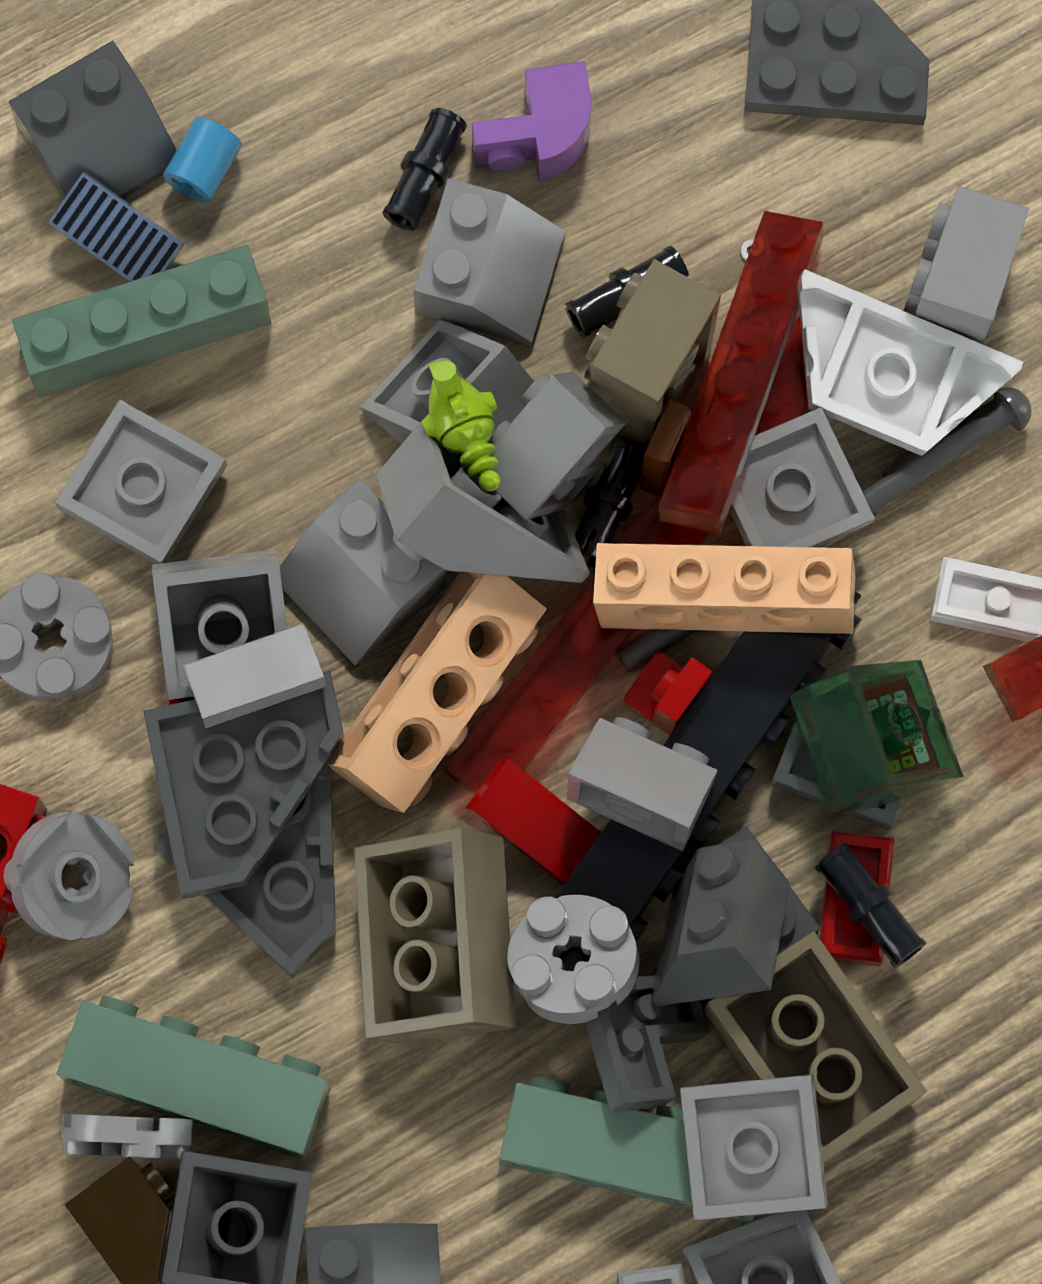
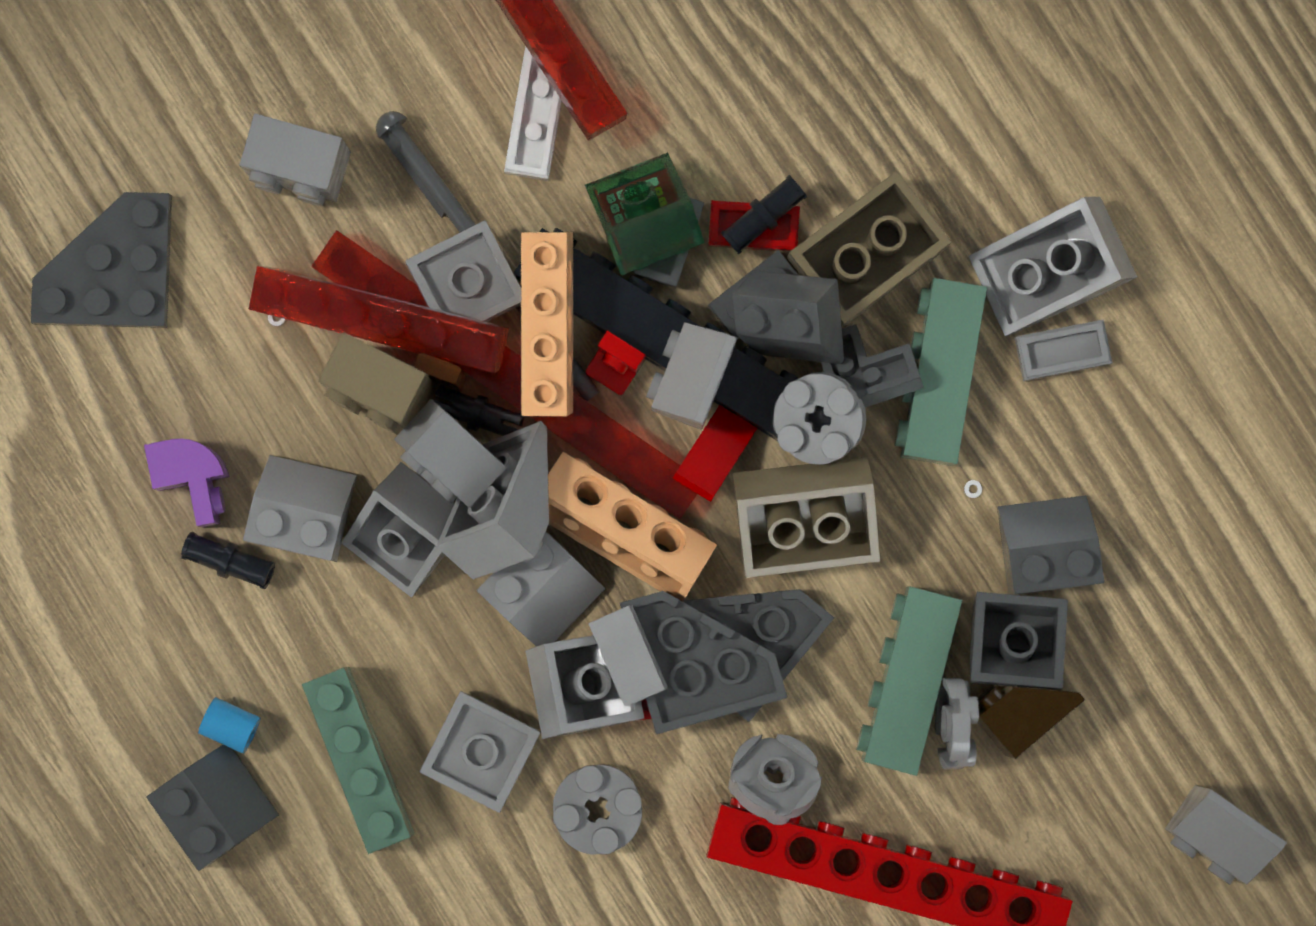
camera: 90 degrees left, 10 degrees up
tile [48,172,185,282] -> none
lime piece [421,360,501,492] -> none
black pin [565,246,689,338] -> none
light grey plate [680,1074,828,1220] -> none
white wing [797,269,1023,456] -> none
none -> white piece [964,480,982,498]

